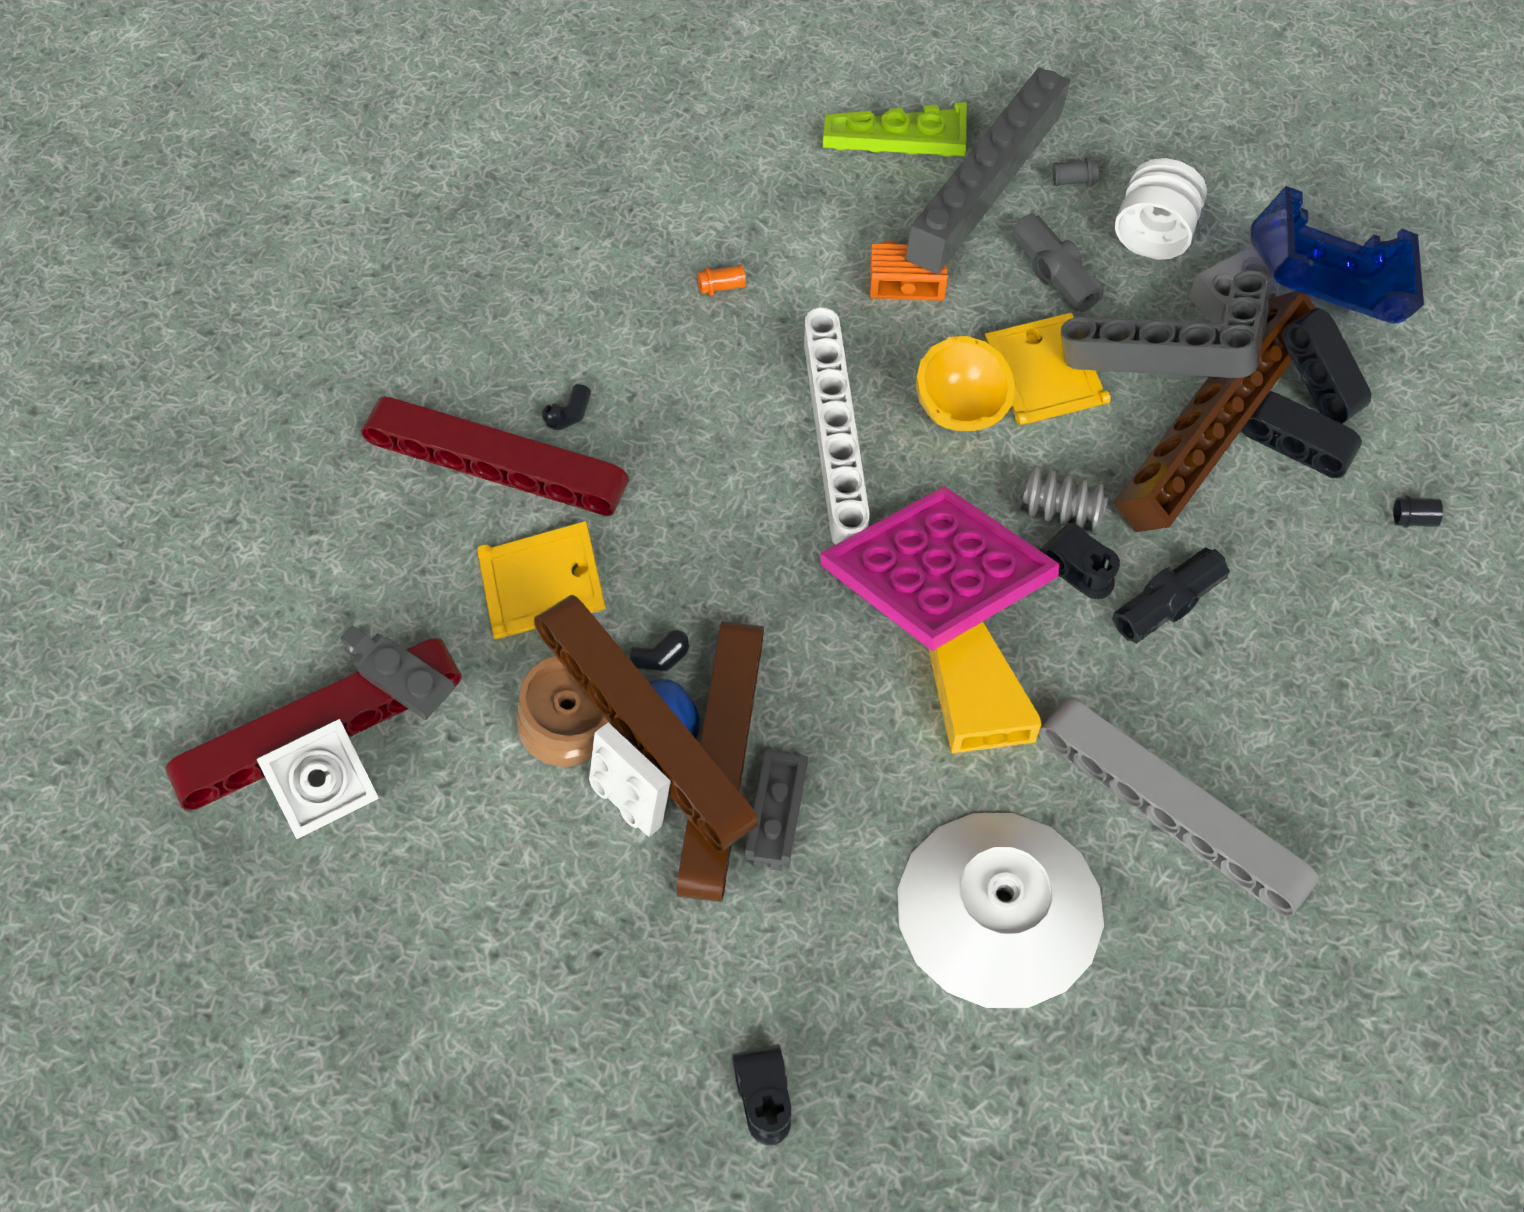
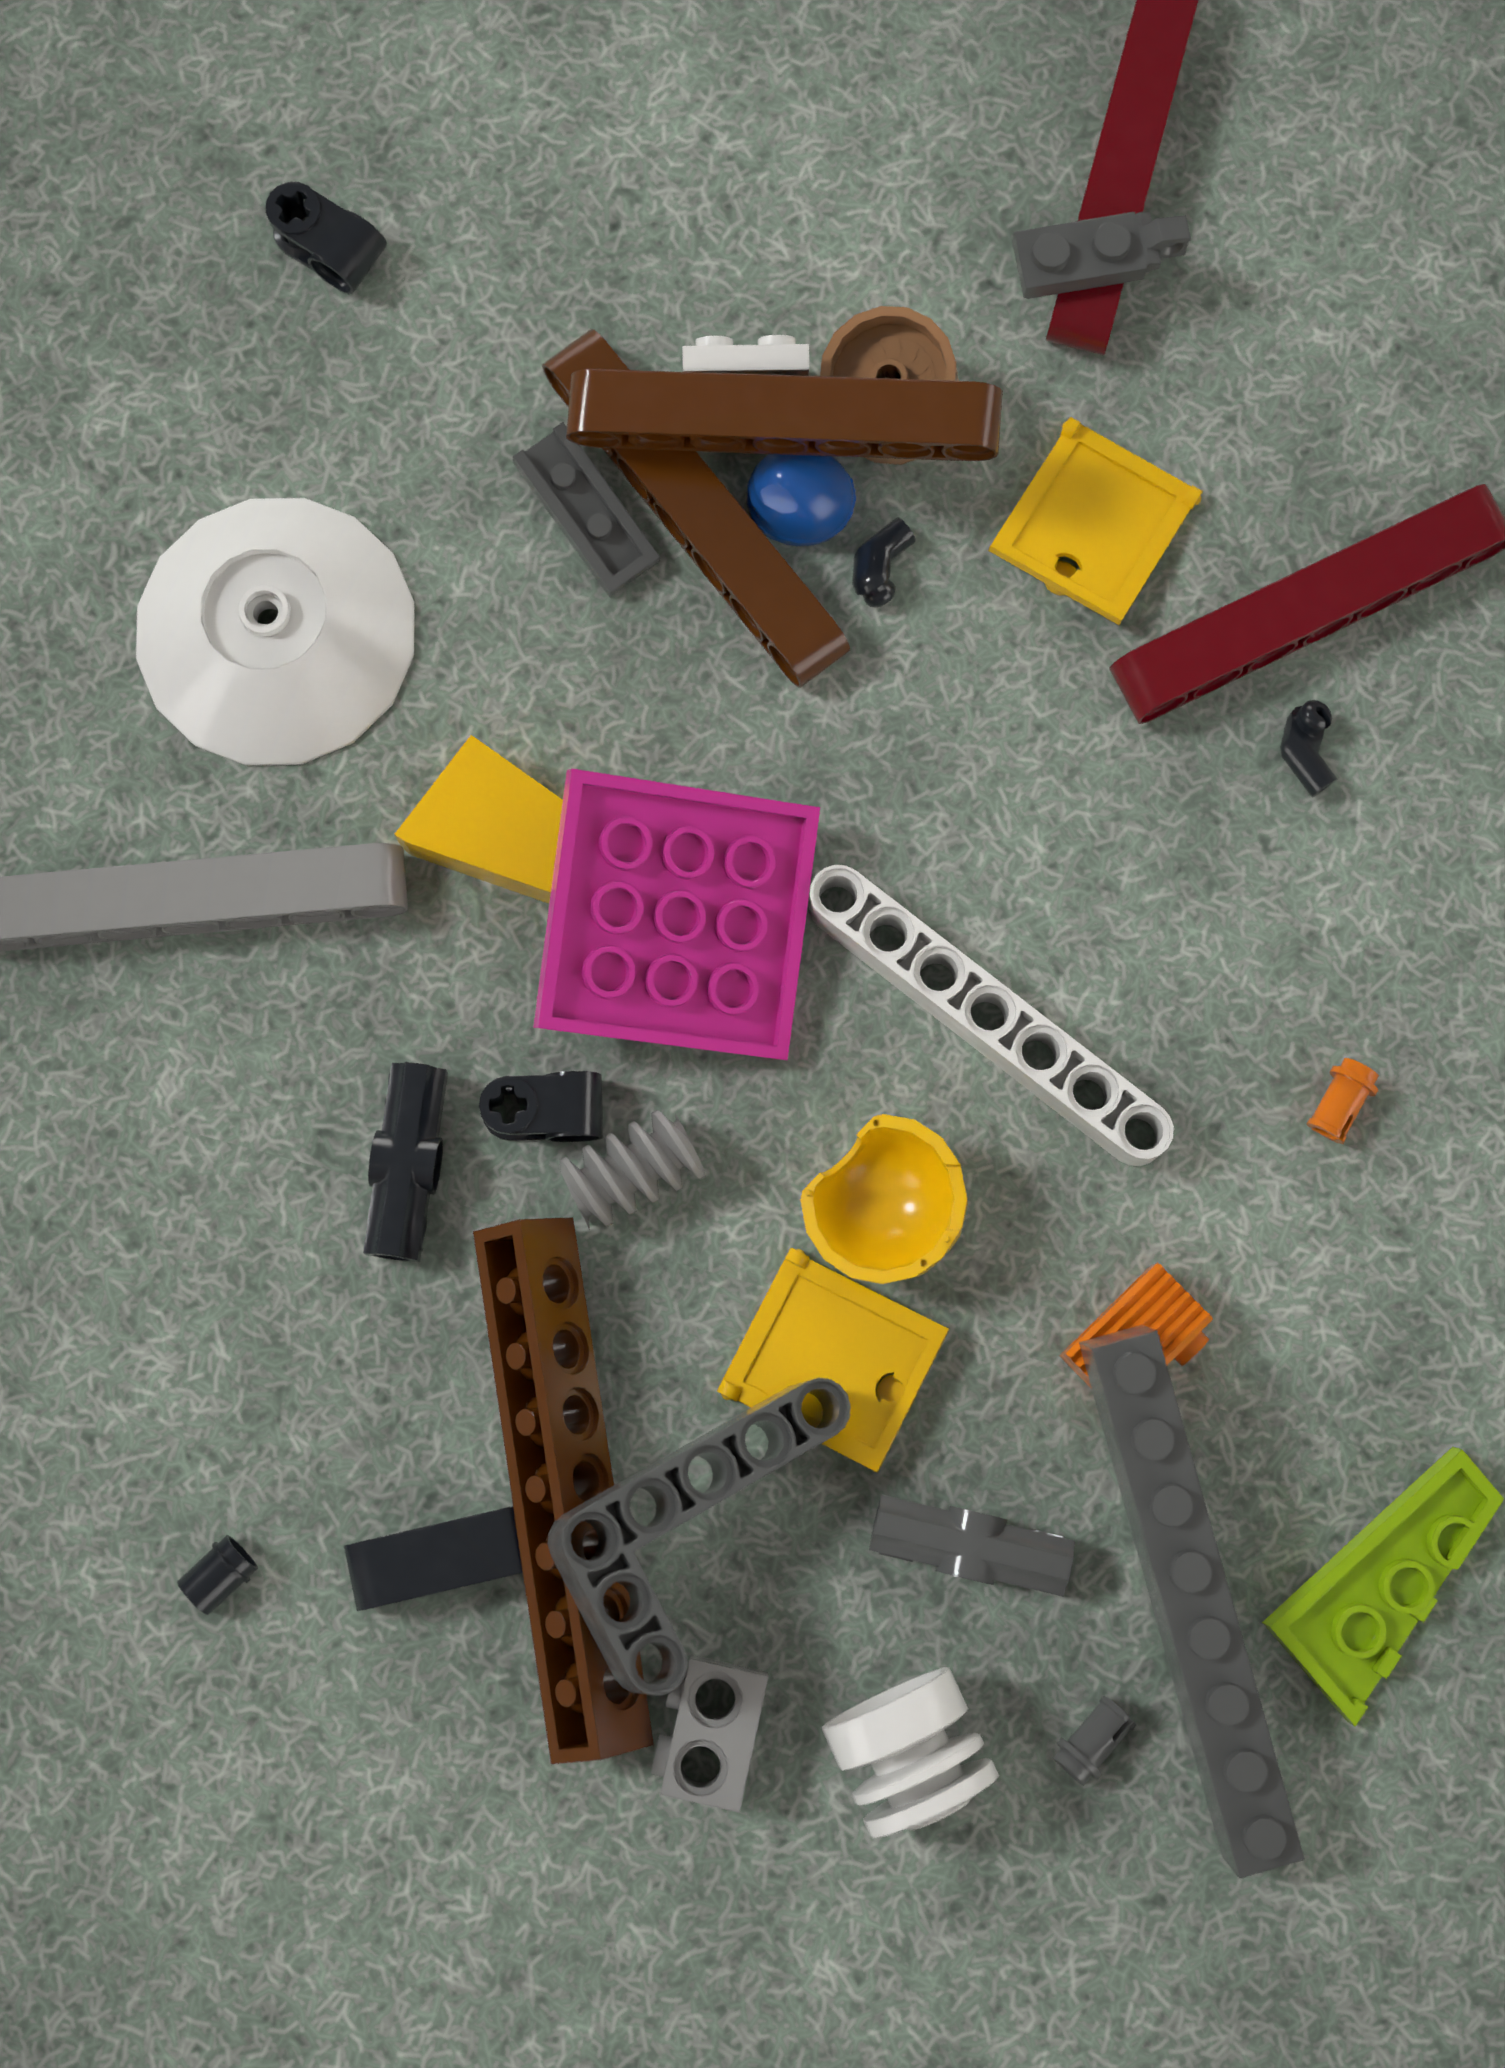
camera: 135 degrees right, 20 degrees up
white plate [257,719,379,839] -> none
clear blue windscreen [1251,186,1424,324] -> none
black beam [1282,308,1371,424] -> none

